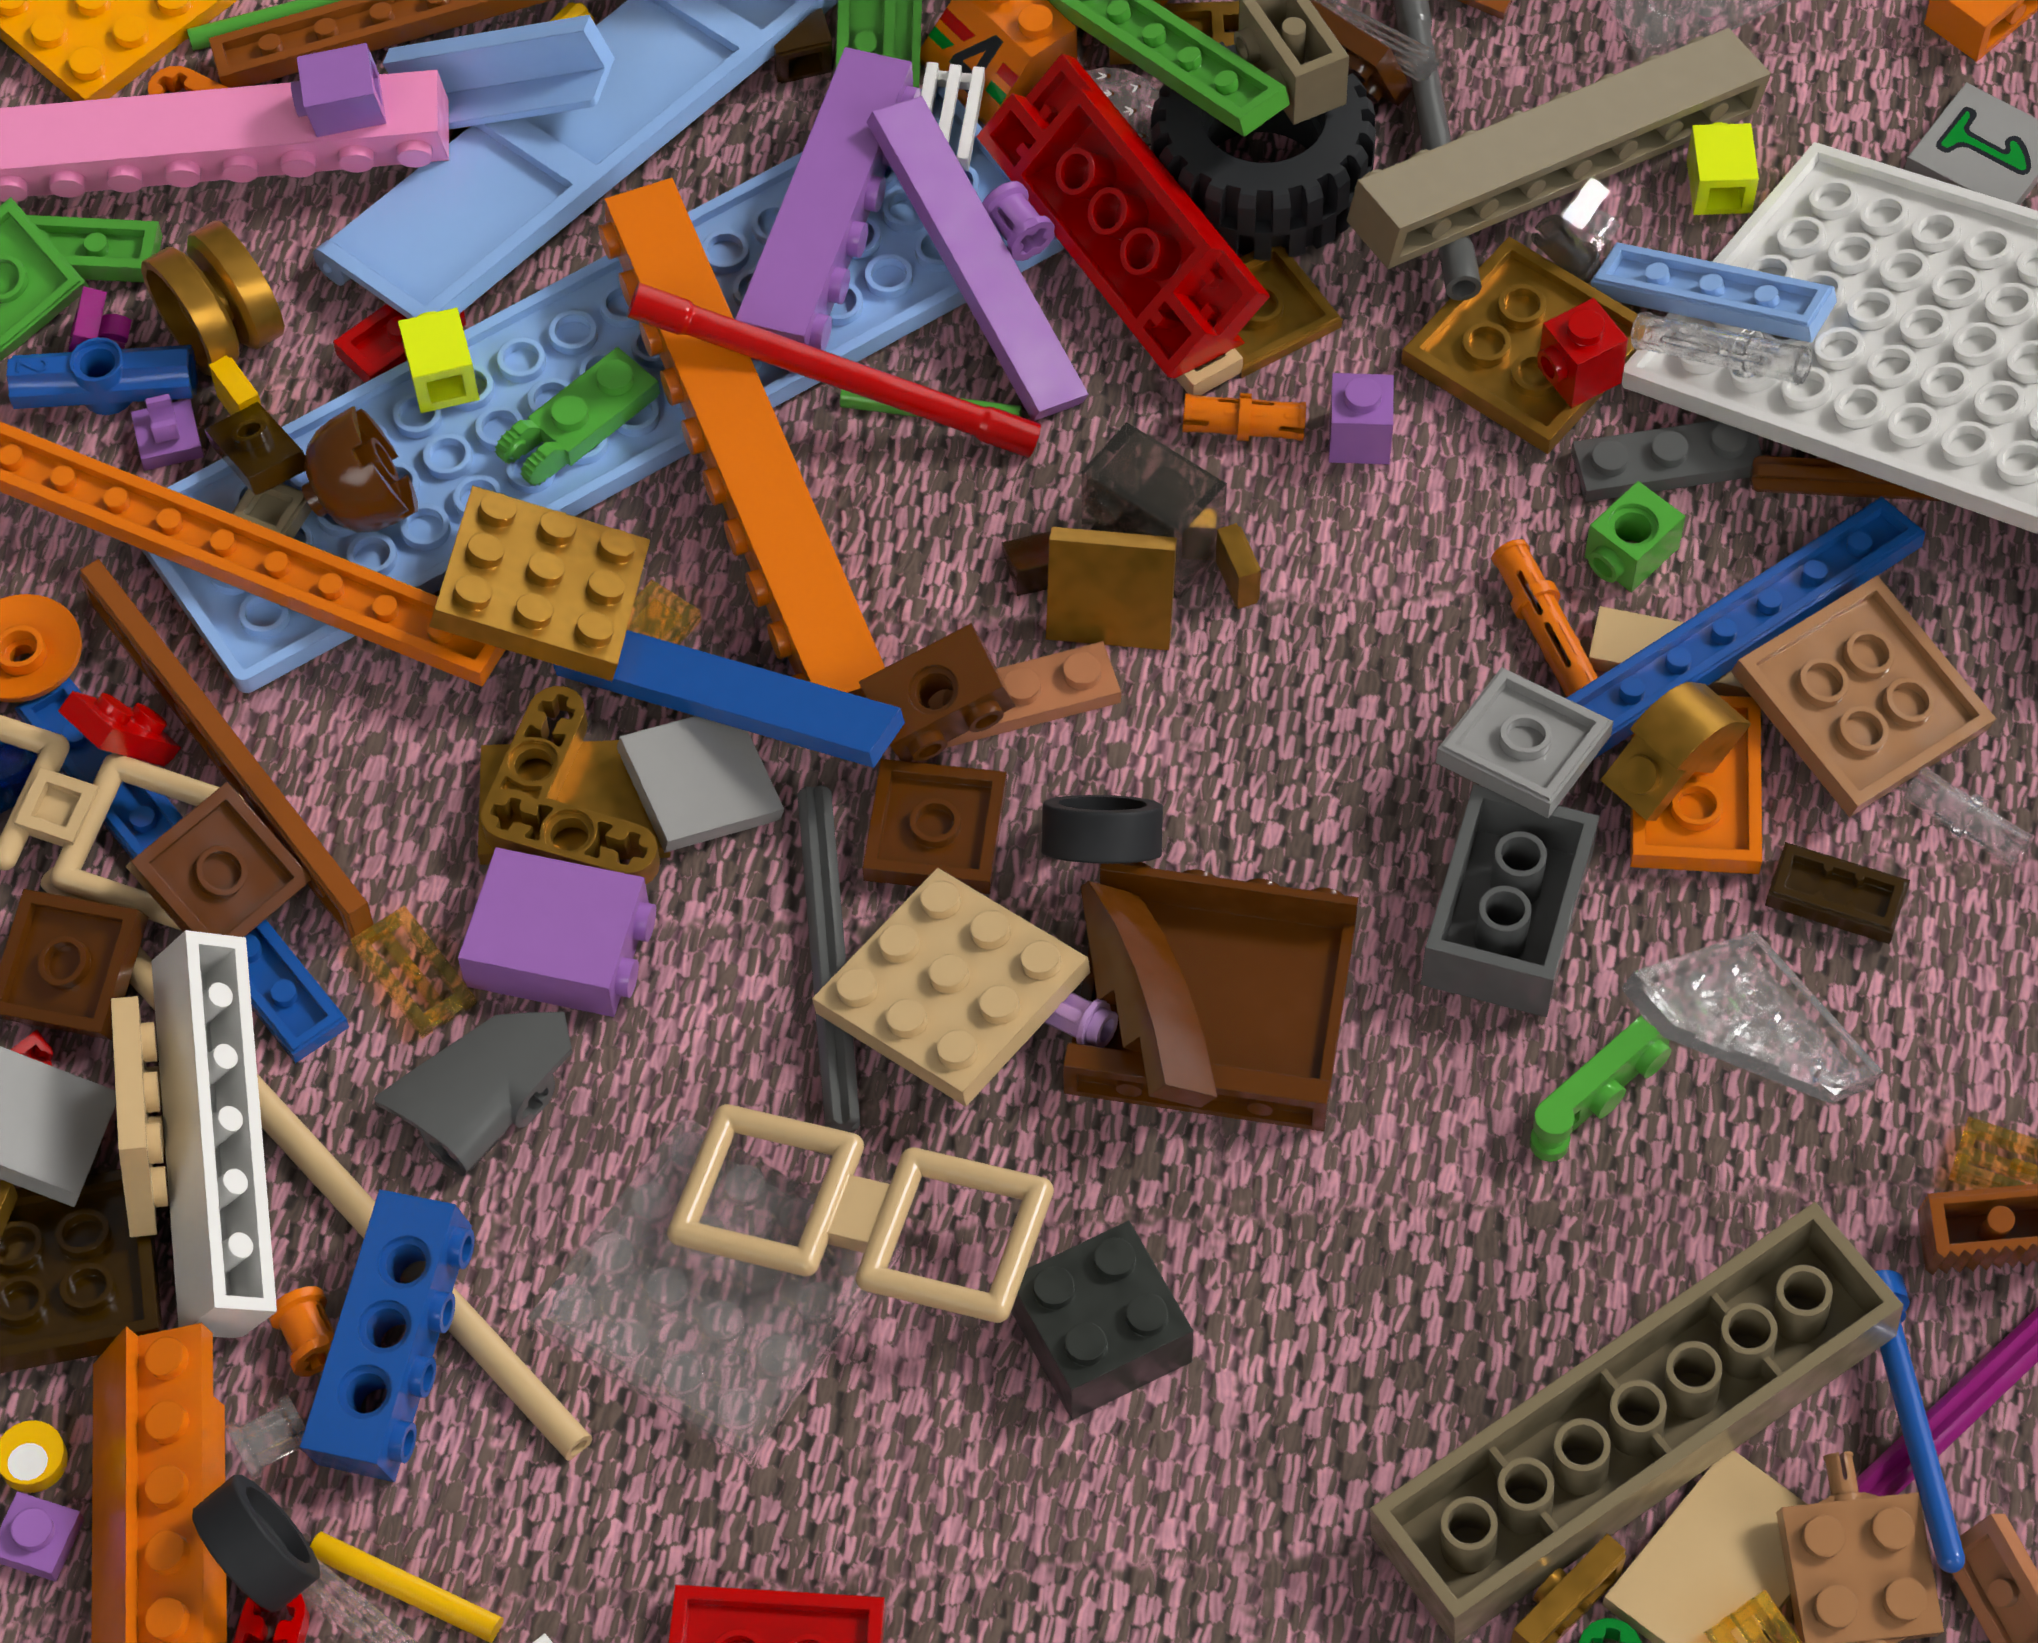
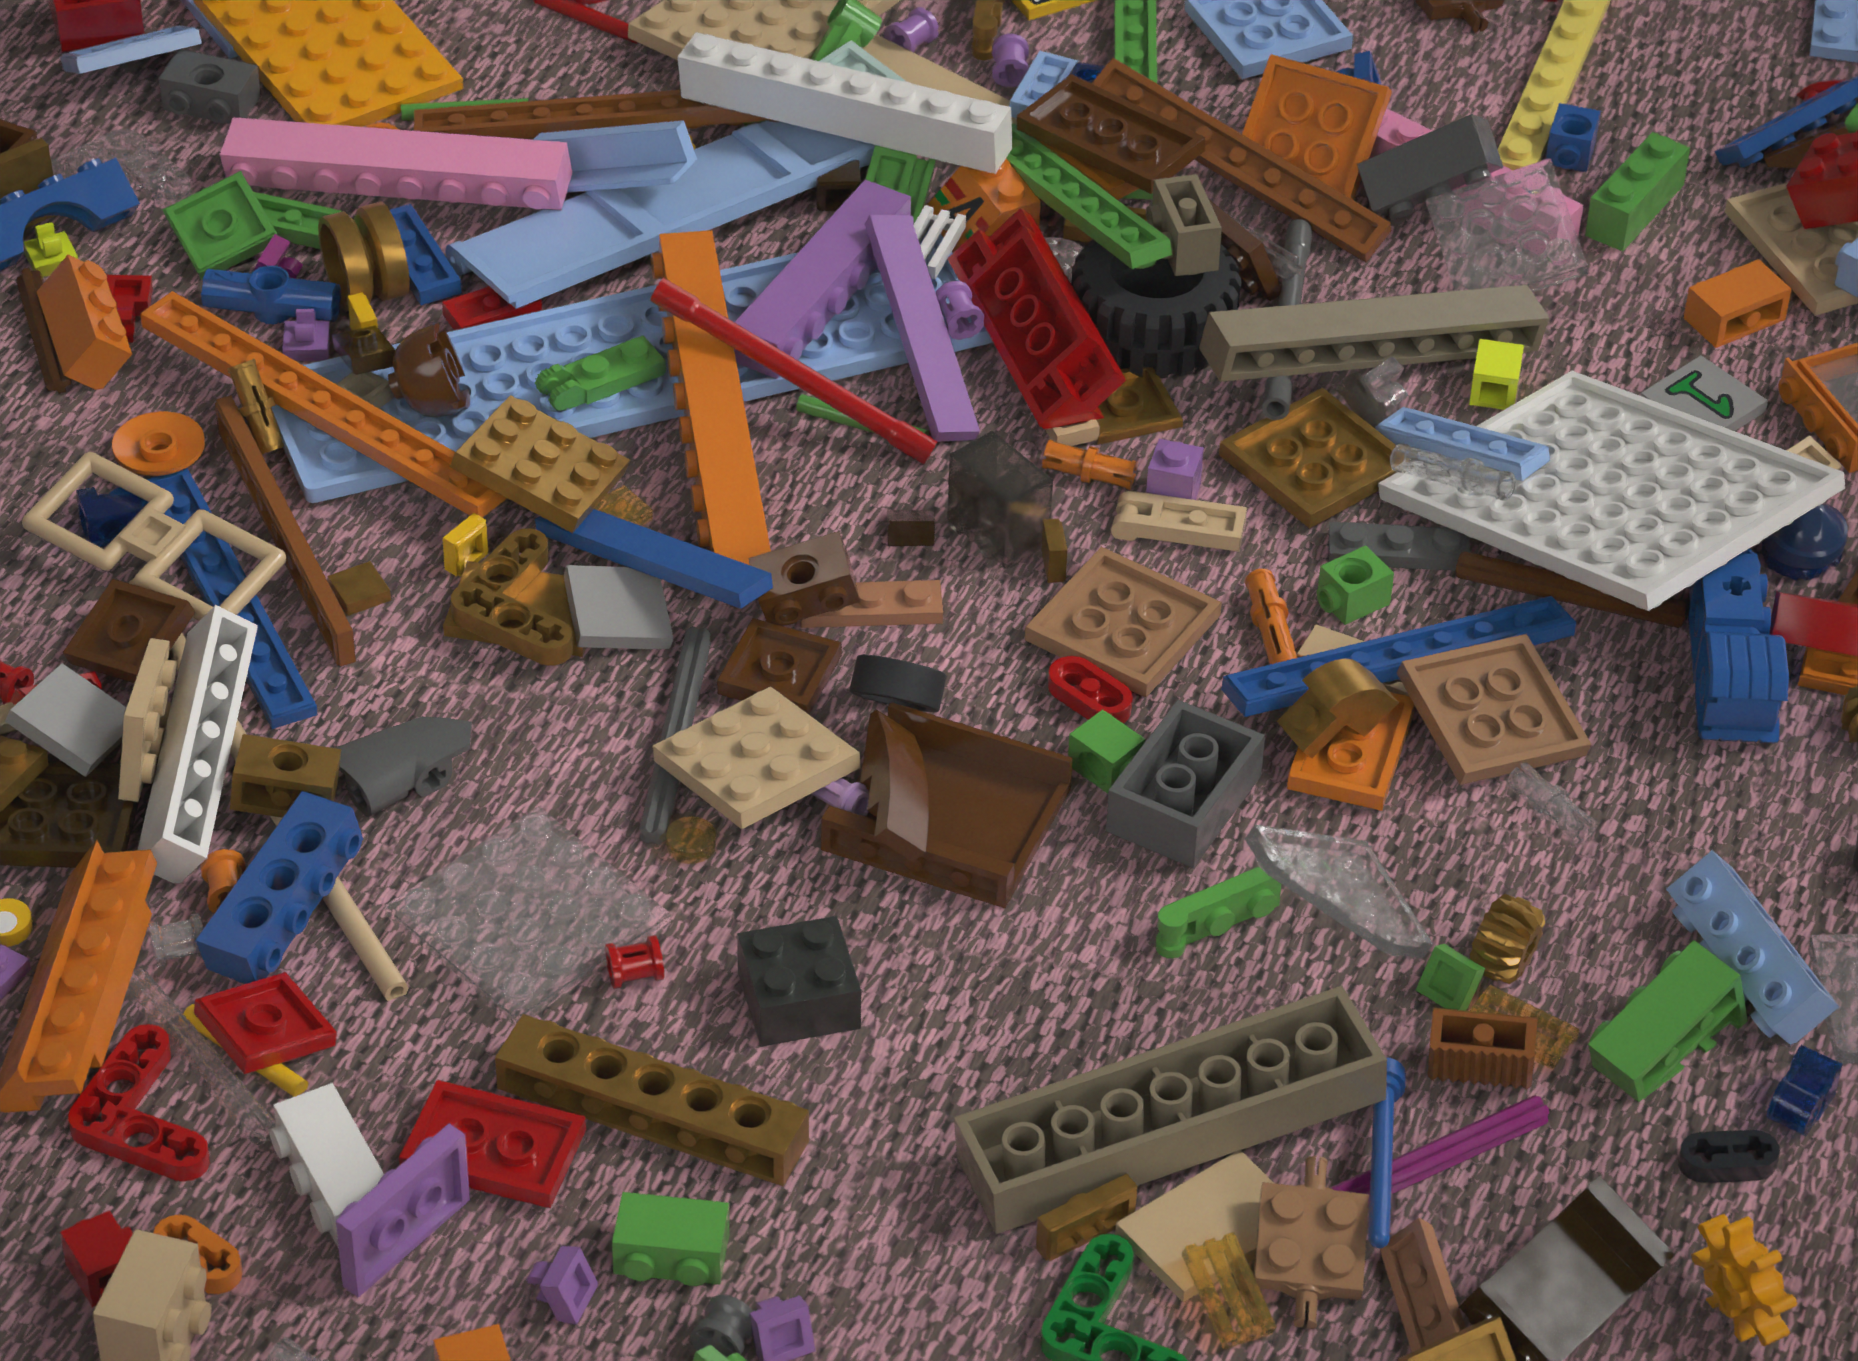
camera: 10 degrees right, 15 degrees down
red plate [58,691,181,766] -> none
reddish brown plate [126,782,312,937] -> none
black tyre [192,1475,320,1612] -> none
medium lavender brick [291,43,386,137] -> none
clear yellow tile [350,905,477,1039] -> none
neon yellow brick [398,308,480,413] -> none
medium lavender brick [458,847,656,1017] -> none
tan bar [667,1104,1054,1323] -> none
pearl gold tile [1046,527,1177,651] -> none
light grey tile [1436,667,1613,818] -> none
red brick [1537,297,1628,409] -> none
dark brown plate [1765,842,1910,944] -> none
none -> red tile [194,972,337,1075]
none -> pearl gold pin [227,359,284,454]
none -> pearl gold brick [230,734,341,818]
none -> pearl gold tile [327,561,391,616]
none -> blue plate [390,204,462,305]
none -> yellow tile [442,513,488,576]
none -> pearl gold brick [495,1014,809,1187]
none -> red bush [604,935,664,989]
none -> clear yellow tile [666,816,716,864]
none -> medium nougat plate [1025,546,1222,698]
none -> red plate [1048,656,1133,724]
none -> bright green brick [1068,709,1146,794]
none -> tan plate [1111,491,1247,552]
none -> bright green tile [1416,944,1486,1011]
none -> pearl gold gear [1469,893,1545,984]

